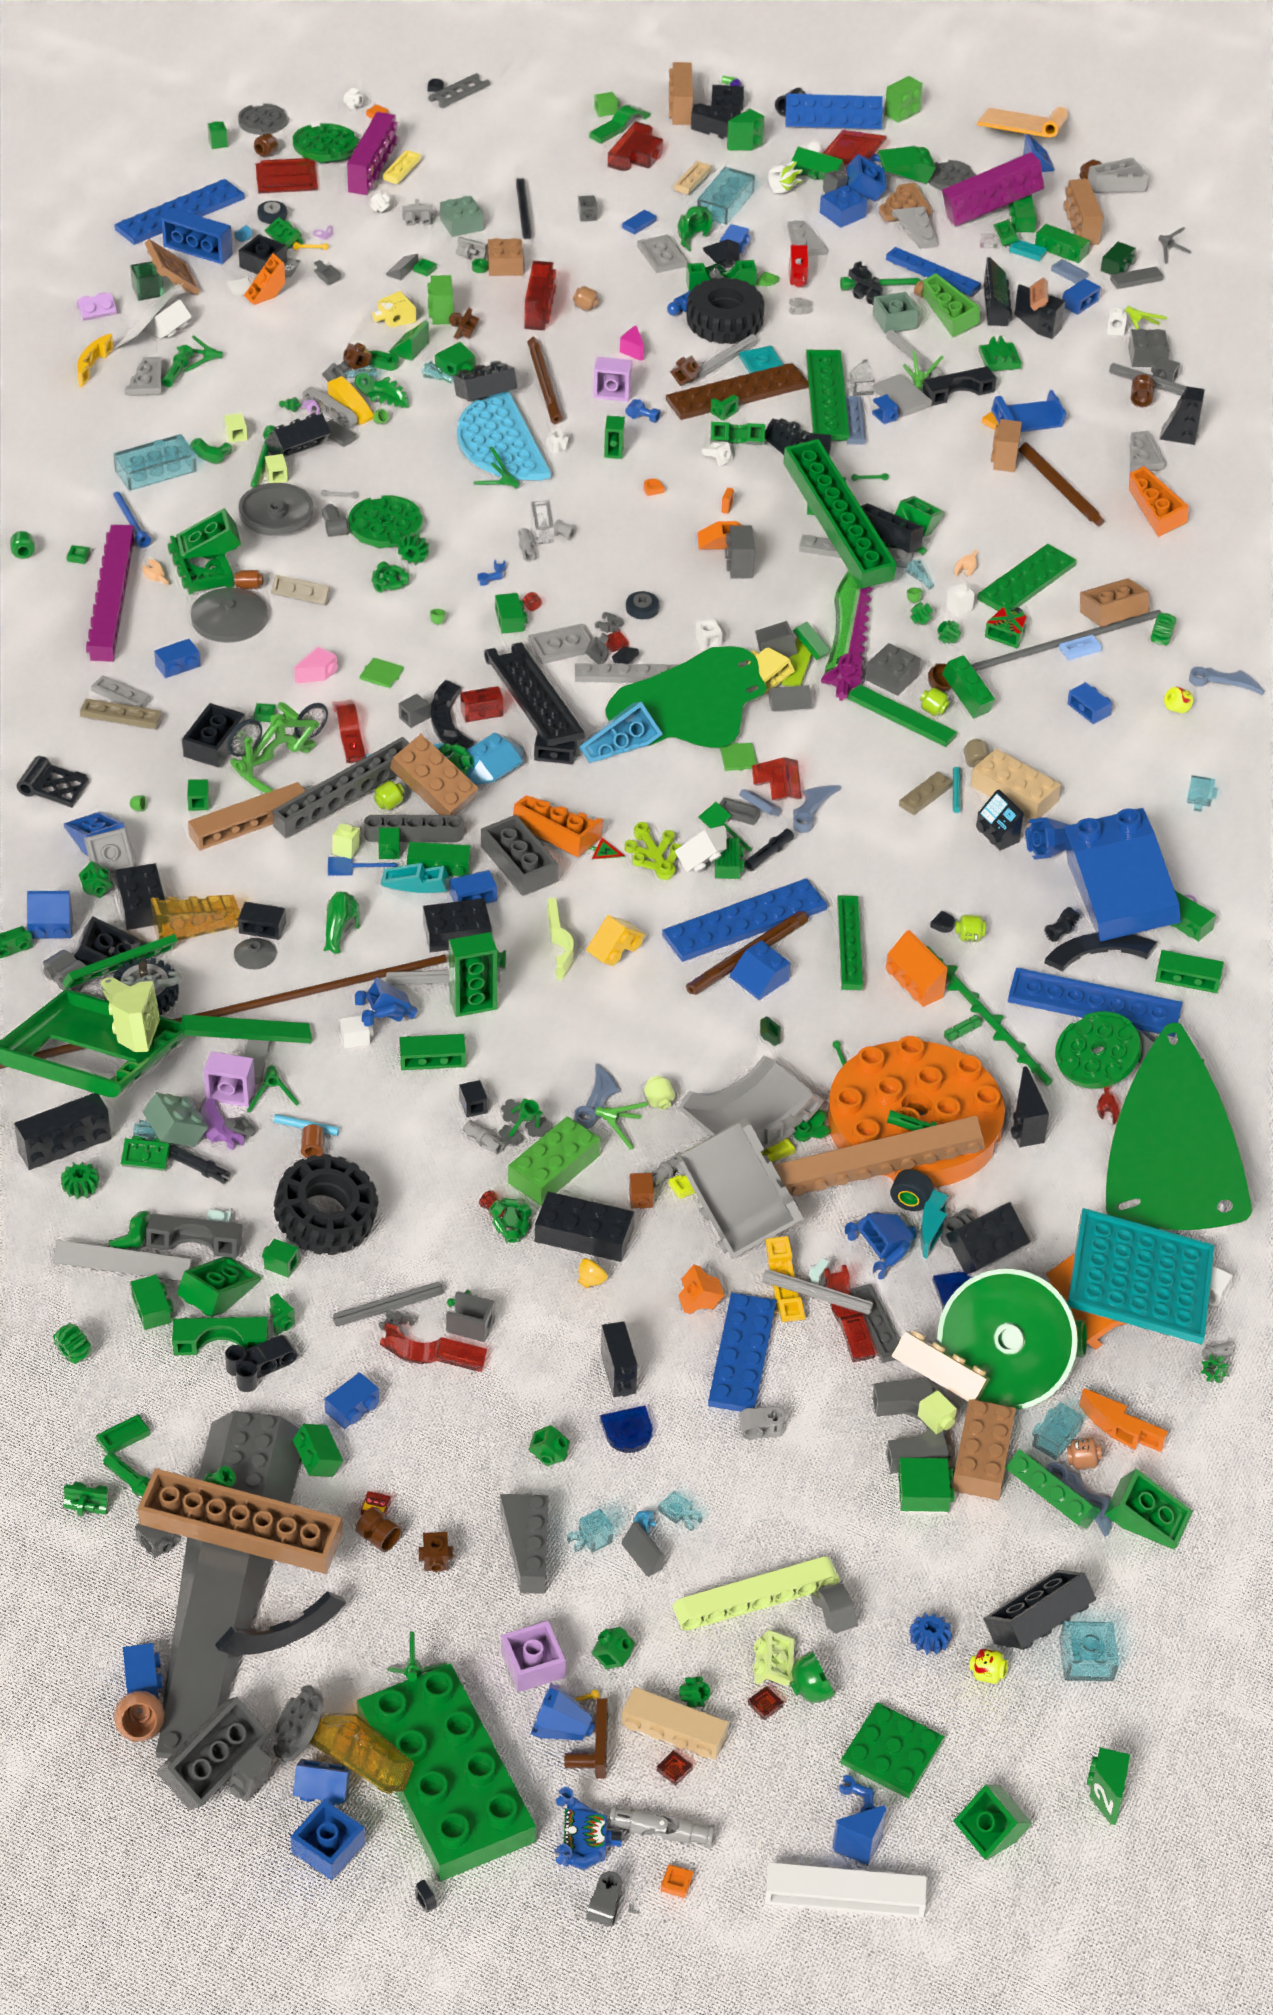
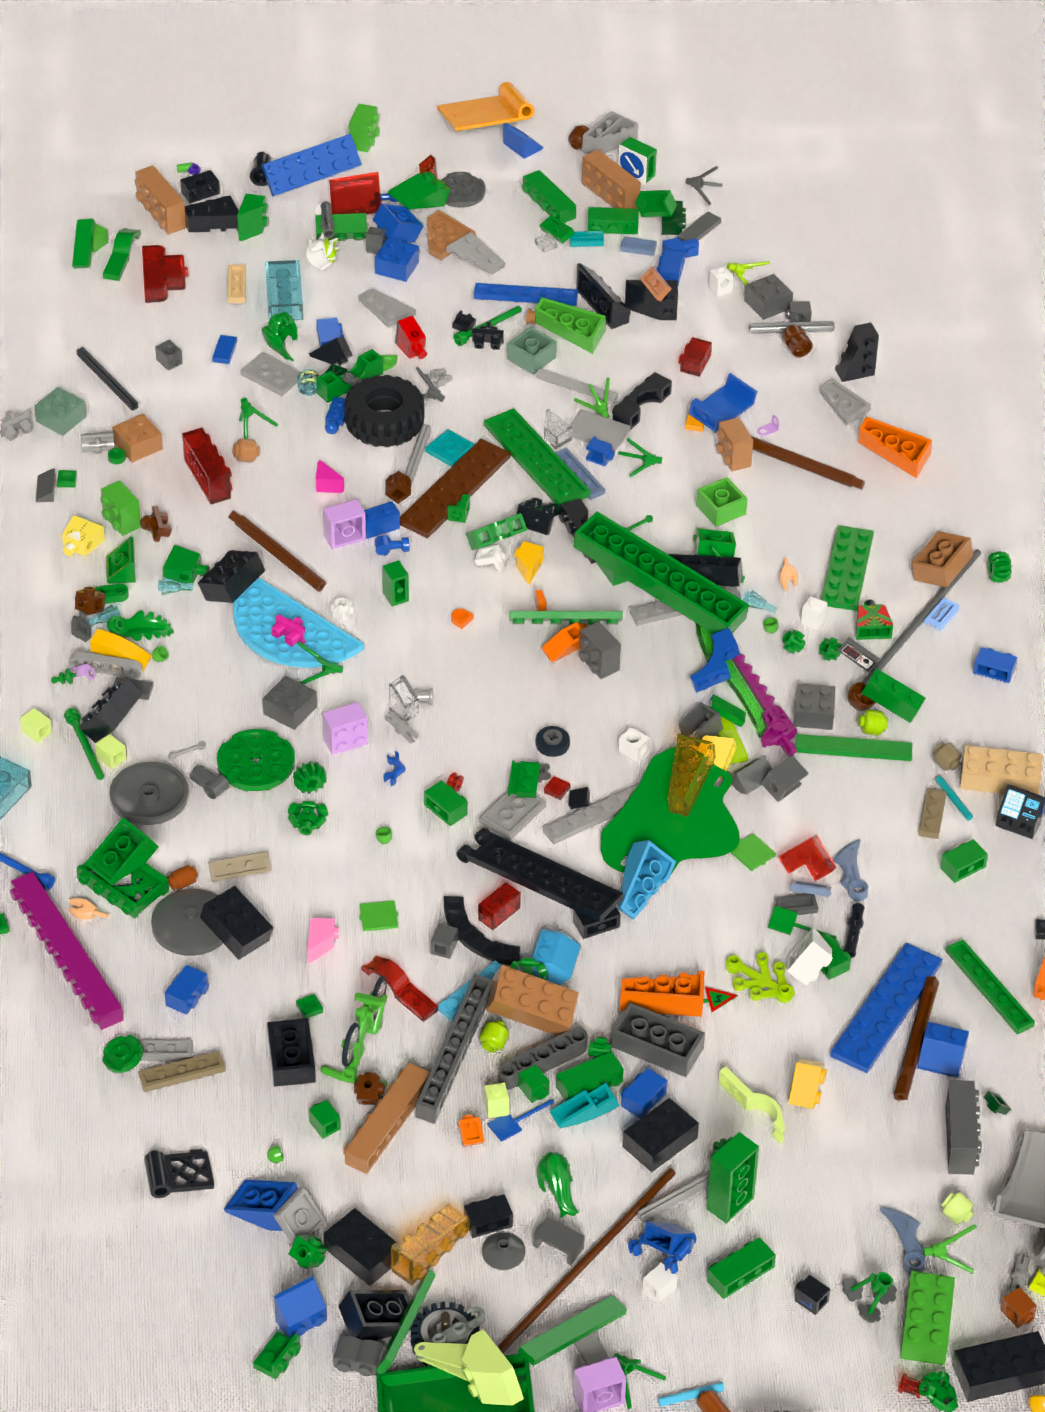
camera: 30 degrees left, 0 degrees up
green arm [190,438,232,464] -> none
light grey pin [463,1120,505,1155] -> none
dark grey plate [585,632,609,664] -> none
magenta brick [942,152,1045,227] -> none
green piece [979,336,1022,371] -> none
none -> green tile [72,218,95,269]
none -> green tile [102,1035,143,1073]
none -> black brick [200,885,274,960]
none -> green plant [239,398,278,439]
none -> dark grey brick [263,676,317,730]
none -> dark pink hips [271,614,306,647]
none -> clear light blue head [297,369,319,396]
none -> dark grey pin [320,201,335,239]
none -> lavender brick [323,702,368,755]
none -> reddish brown brick [354,1072,385,1105]
none -> blue brick [364,502,400,539]
none -> dark grey plant [416,367,445,402]
none -> clear red plate [419,155,437,178]
none -> orange bracket [457,1115,485,1147]
none -> green plate [508,760,540,798]
none -> plate [509,611,623,625]
none -> yellow slope [514,541,544,584]
none -> dark grey panel [533,1217,585,1265]
none -> green gear [588,1037,612,1059]
none -> piece [618,137,657,185]
none -> green plant [618,438,662,477]
none -> green panel [635,190,677,217]
none -> blue brick [662,237,699,263]
none -> clear yellow wedge [667,734,716,816]
none -> clear red brick [678,337,712,377]
none -> blue arch [690,628,740,693]
none -> bright green brick [696,477,747,527]
none -> lavender piece [757,415,779,436]
none -> dark grey piece [761,756,808,802]
none -> tile [838,637,880,672]
none -> green brick [940,839,988,883]
none -> dark grey brick [945,1080,982,1175]

